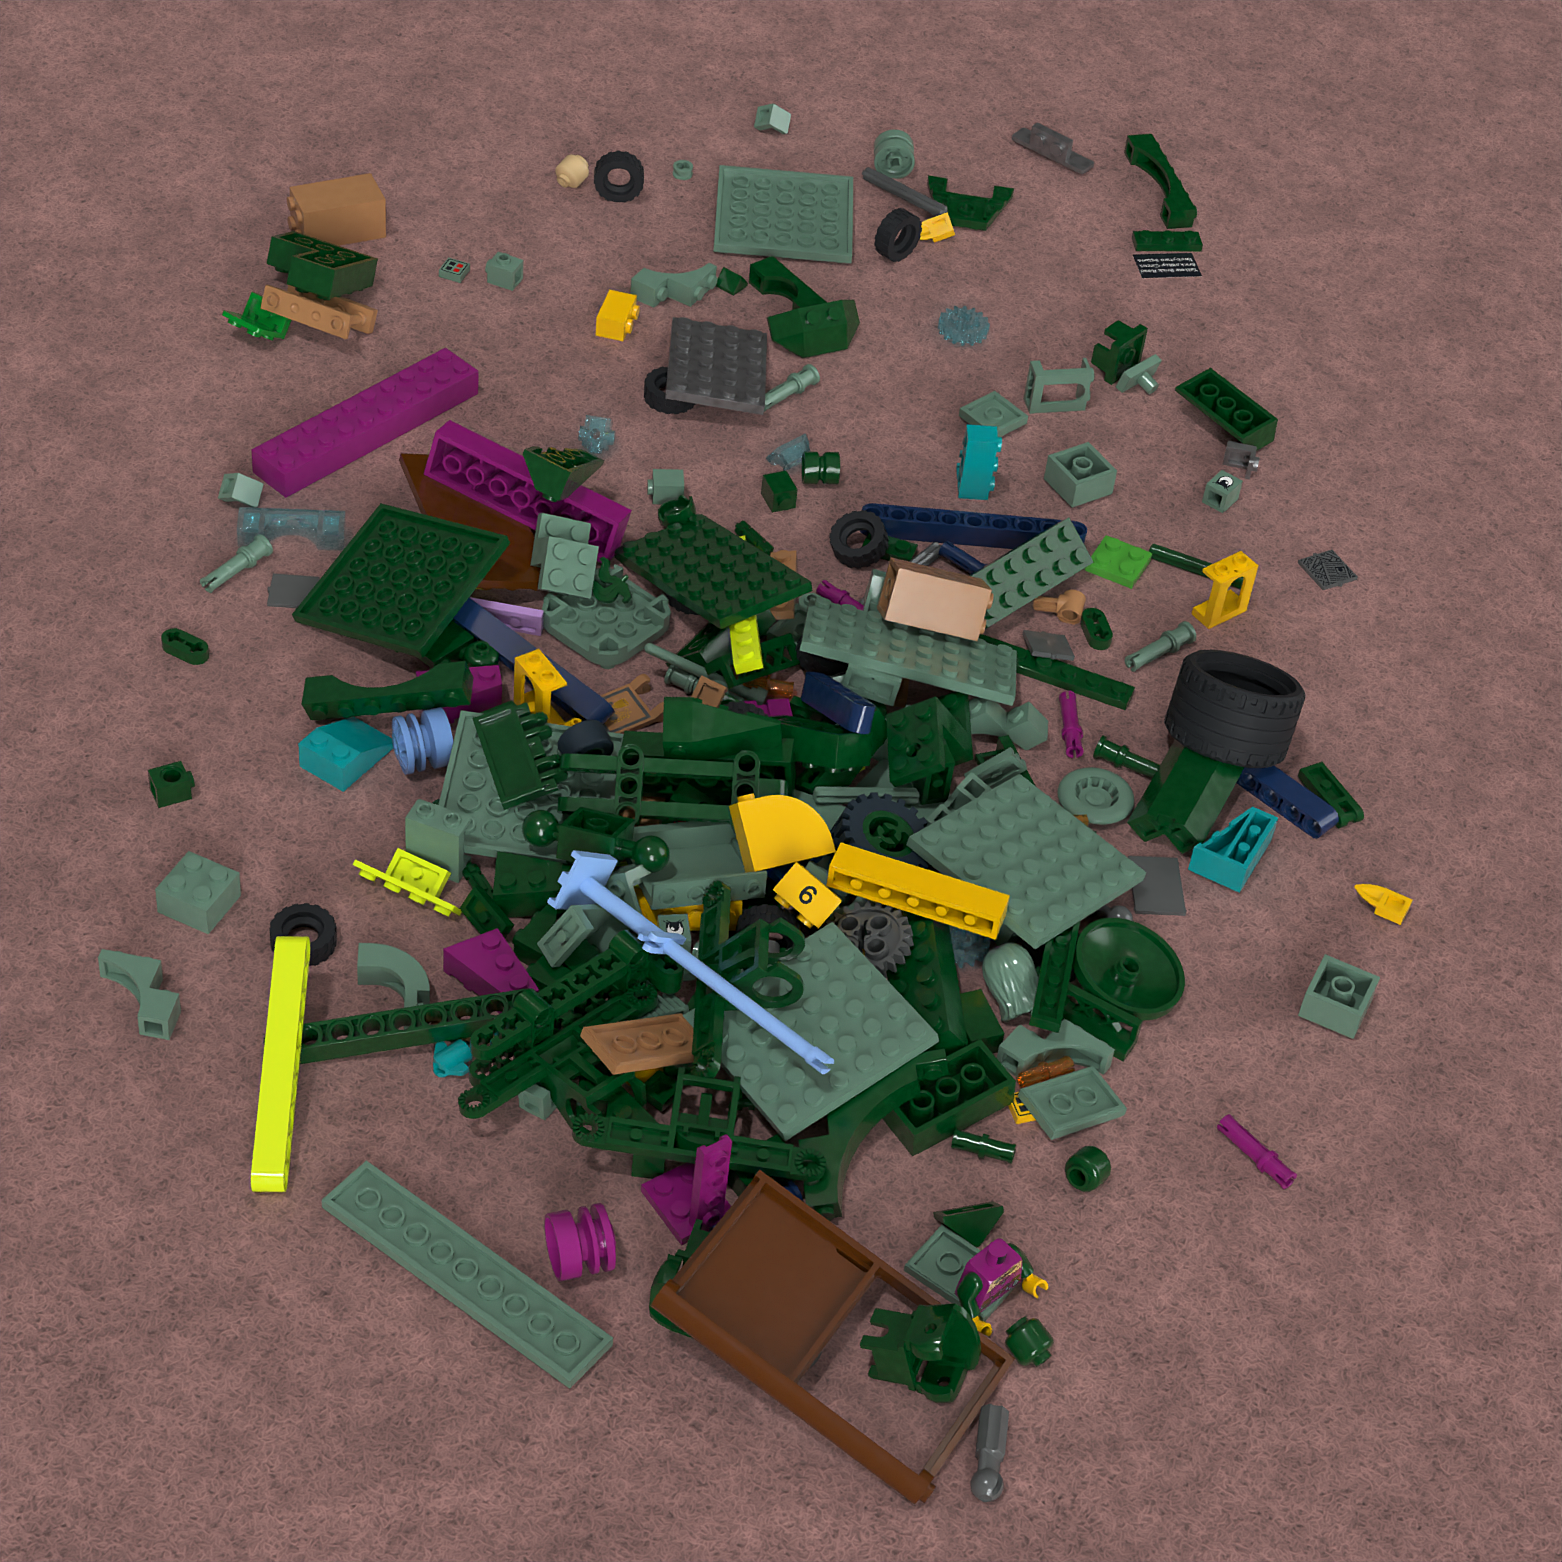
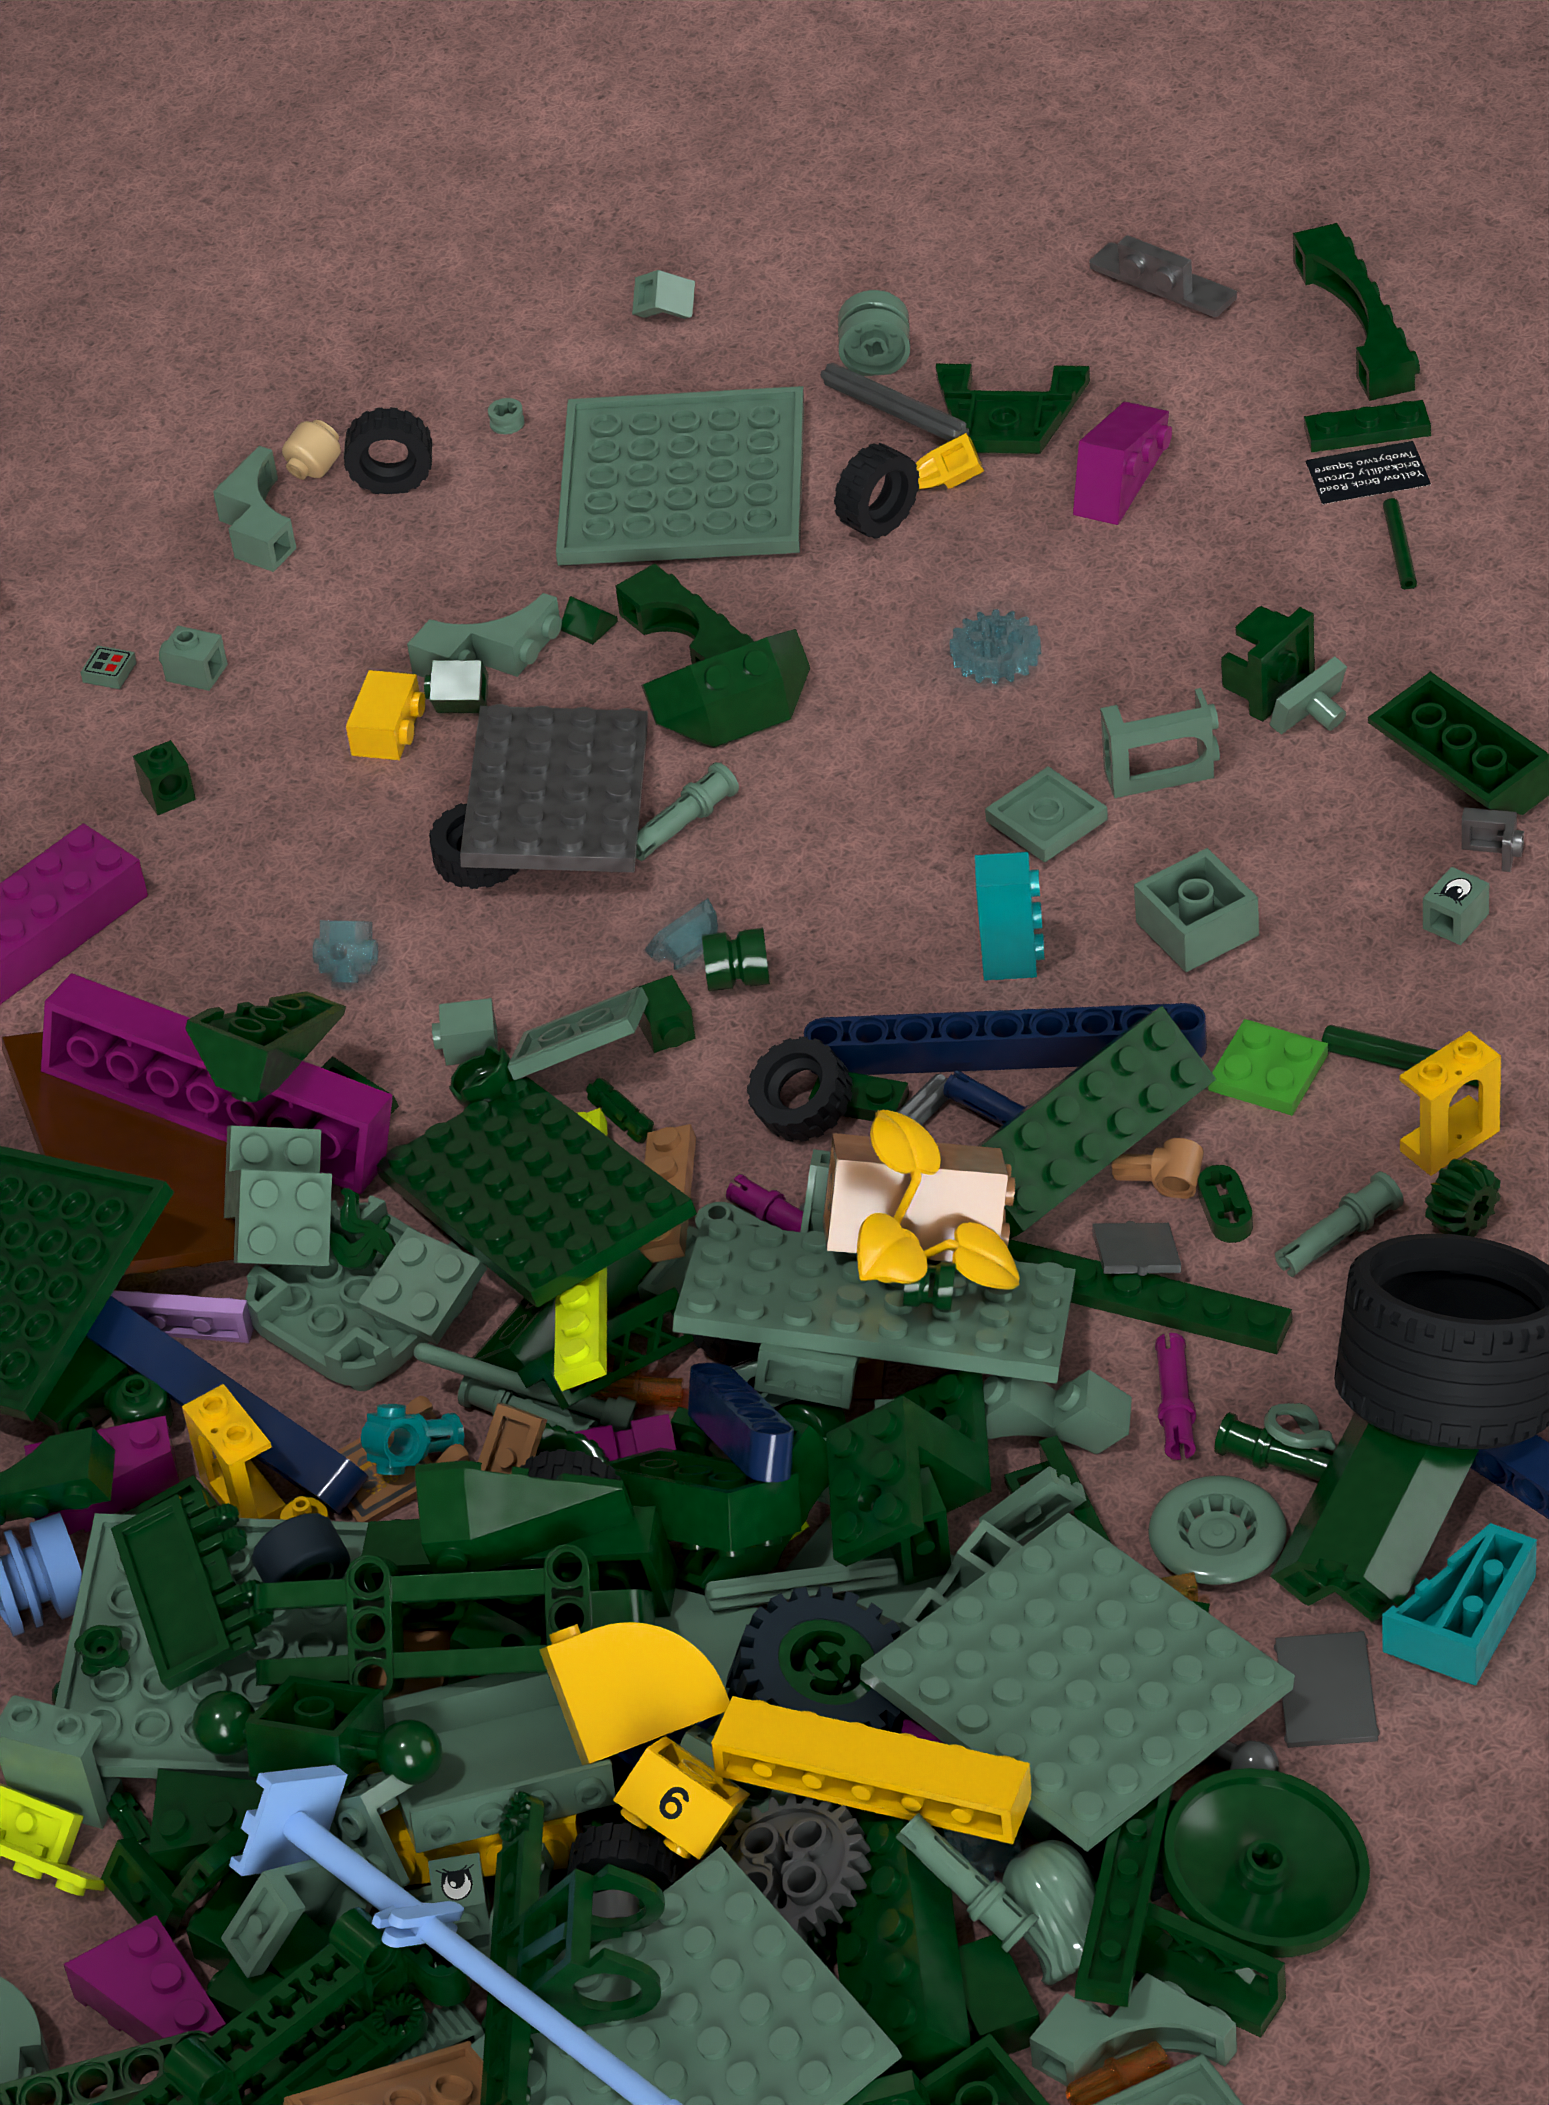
camera: 10 degrees right, 0 degrees up
none -> dark green plate [74,1625,130,1677]
none -> dark green brick [133,740,196,815]
none -> dark green wing [171,1822,249,1911]
none -> sand green arch [213,446,296,572]
none -> sand green plate [358,1227,487,1345]
none -> teal connector [360,1404,465,1475]
none -> brick [424,660,489,713]
none -> sand green tile [507,987,649,1080]
none -> yellow plant [857,1110,1020,1290]
none -> sand green pin [896,1813,1039,1953]
none -> dark green wheel [903,1261,956,1311]
none -> magenta wedge [1073,401,1172,525]
none -> sand green piece [1264,1403,1336,1451]
none -> dark green piece [1383,498,1417,590]
none -> dark green gear [1425,1158,1501,1237]

